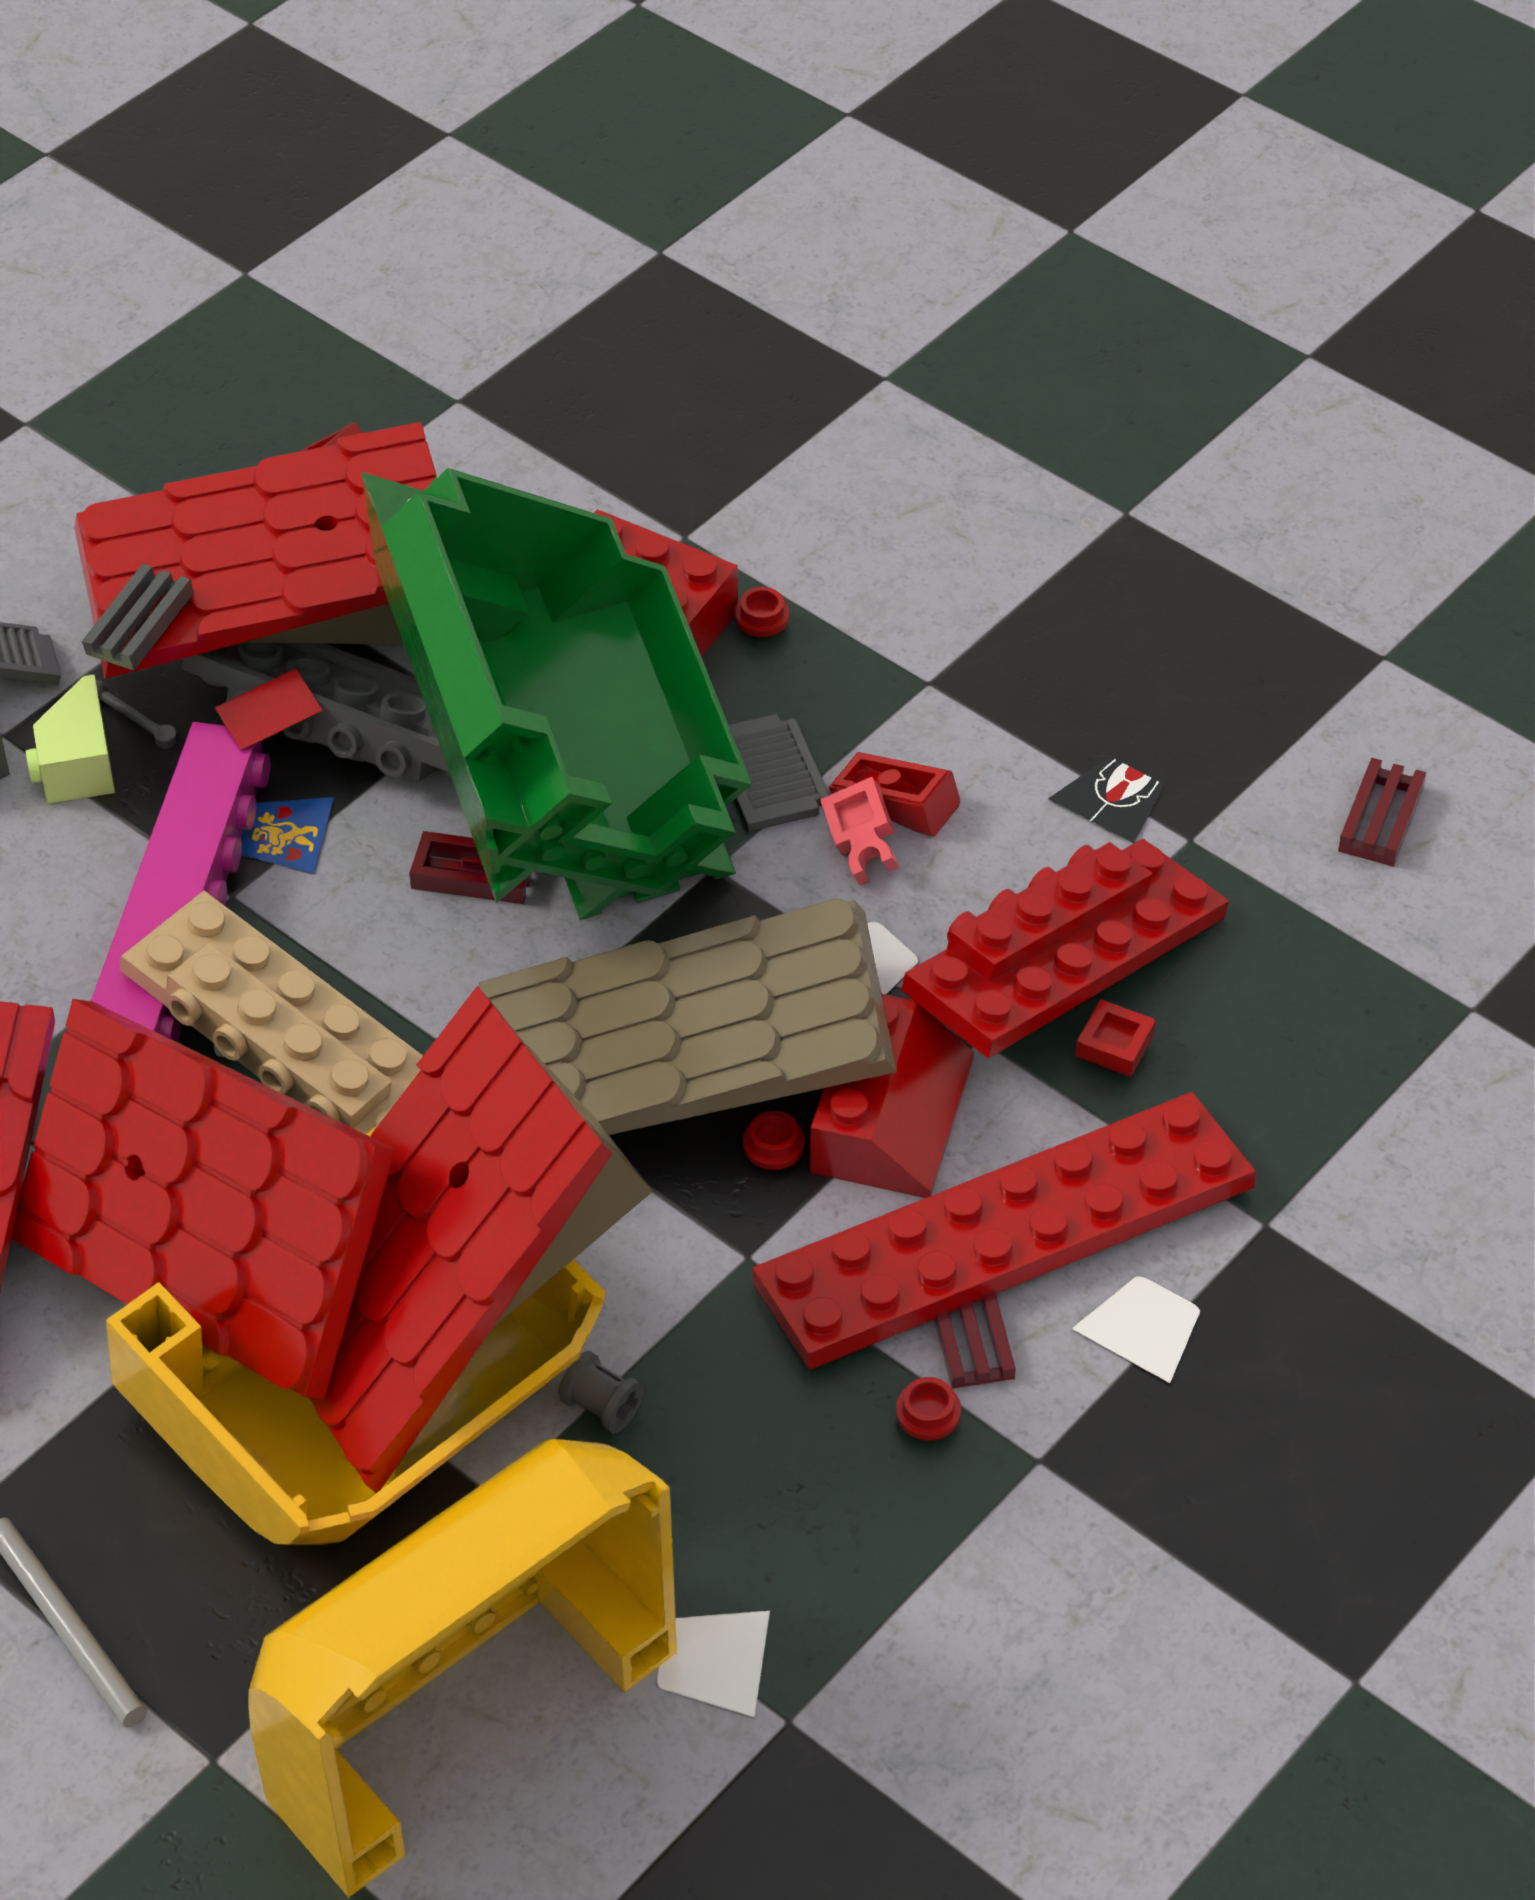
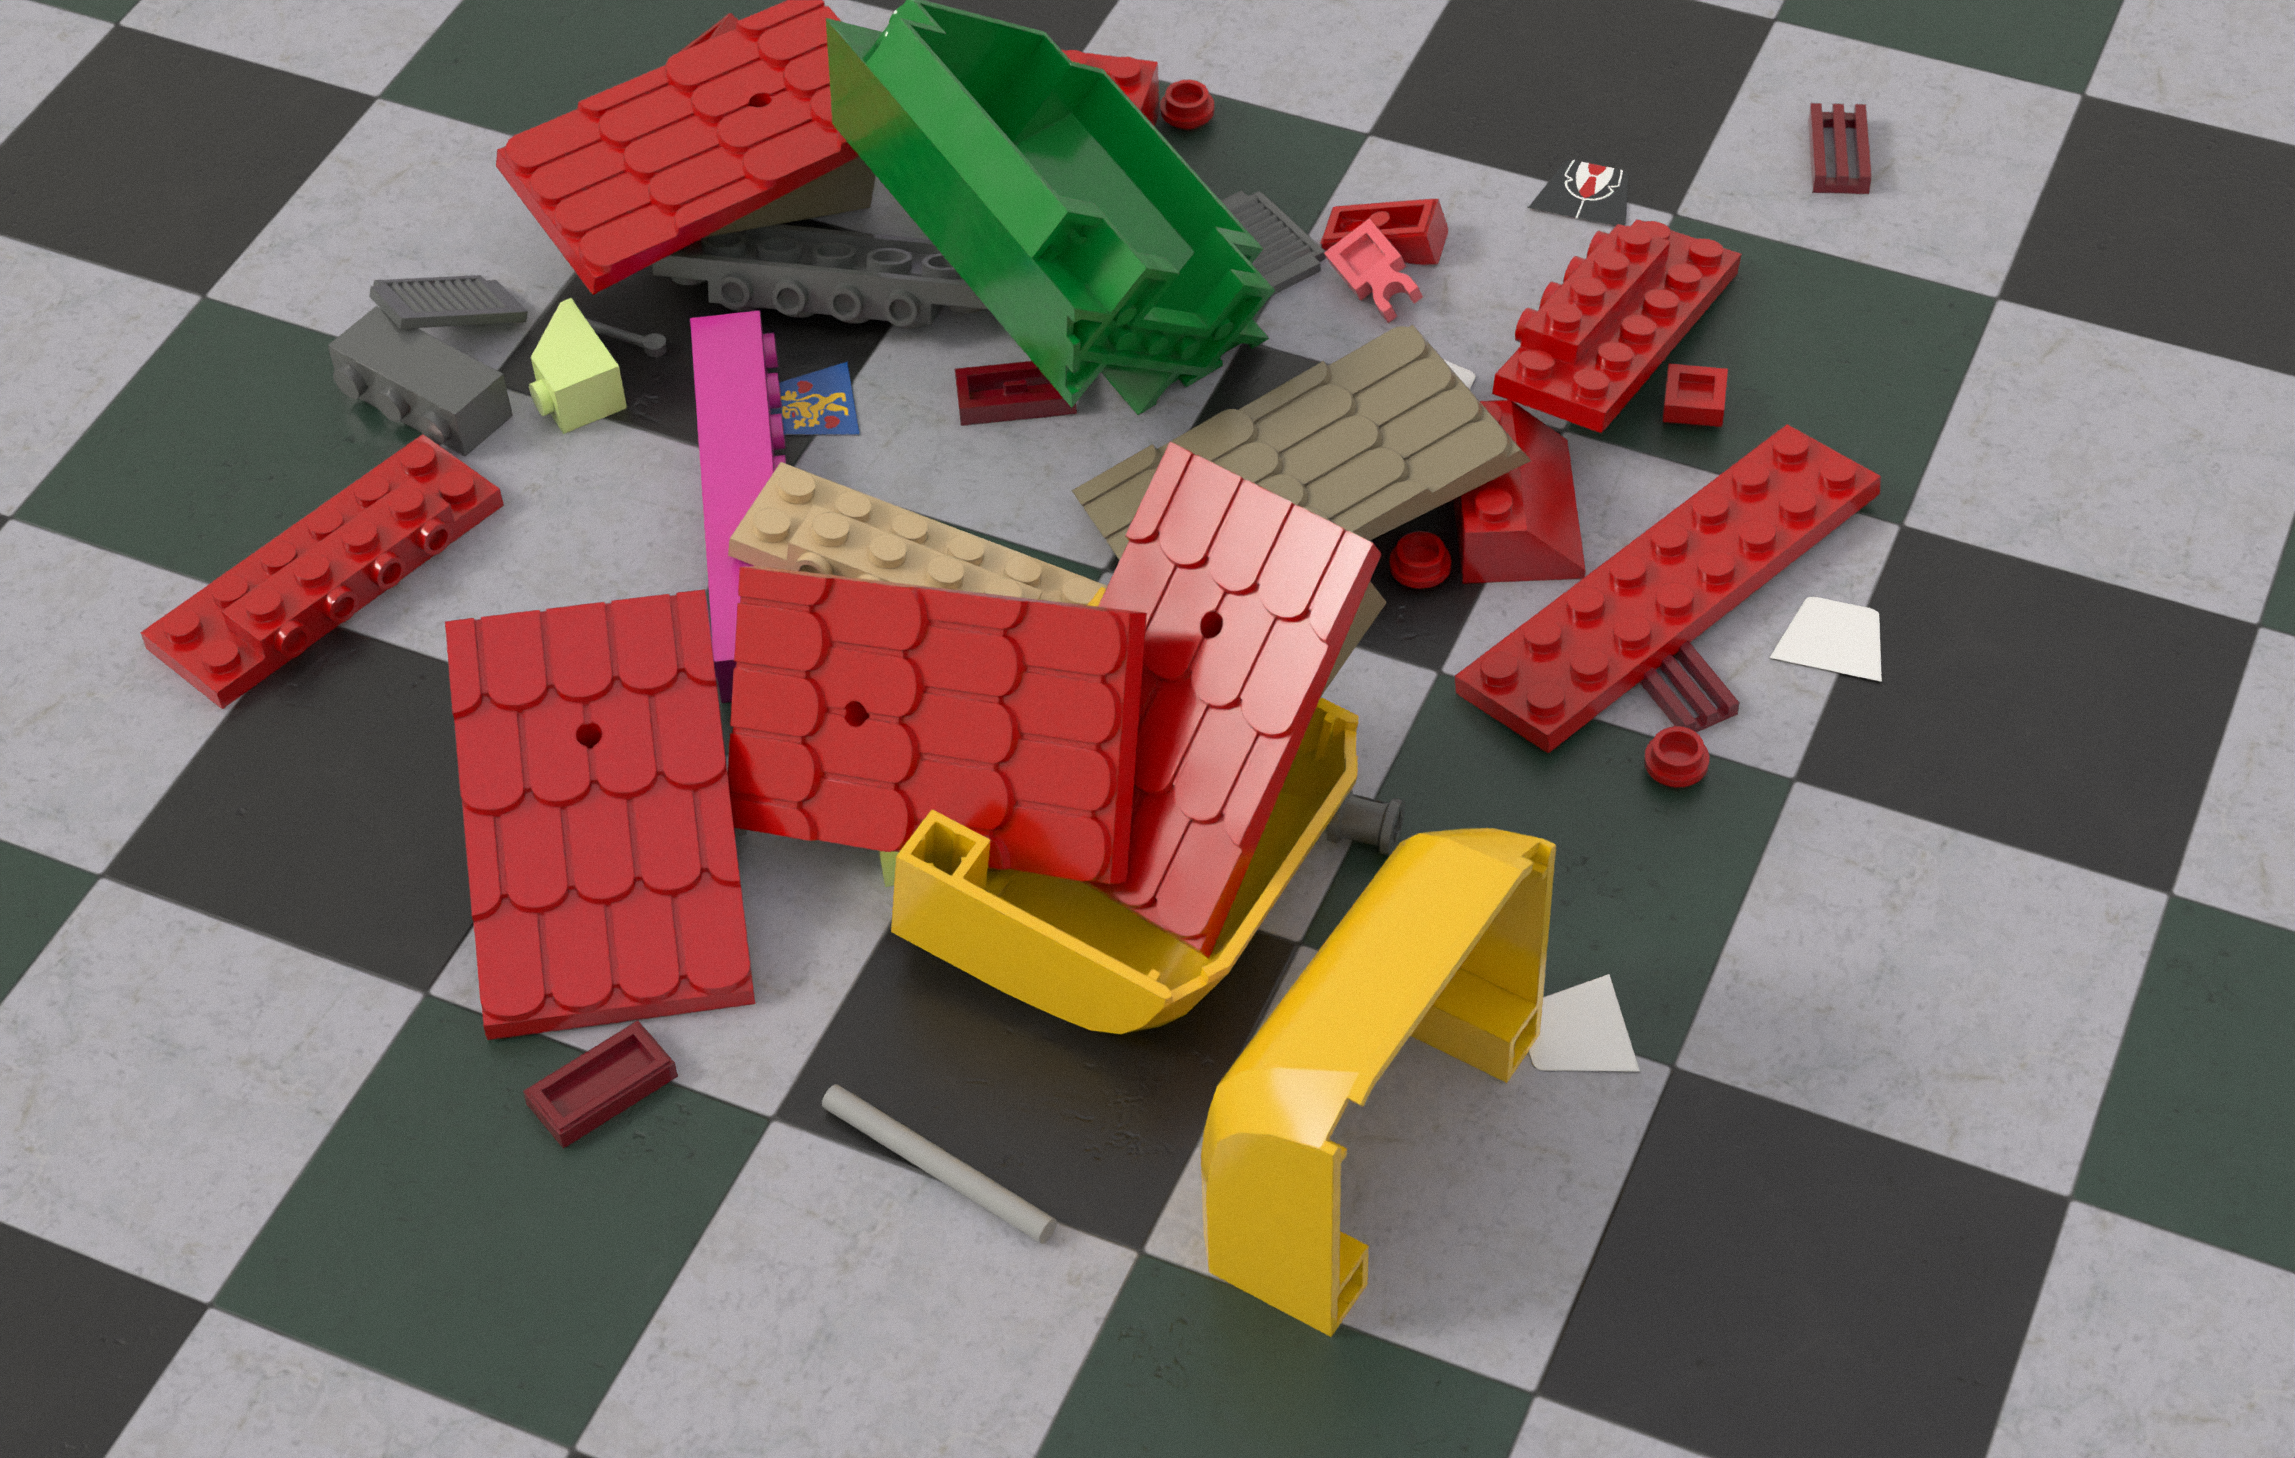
camera: 15 degrees left, 0 degrees up
dark grey tile [82,563,194,671] -> none
red sticker [215,668,323,751] -> none

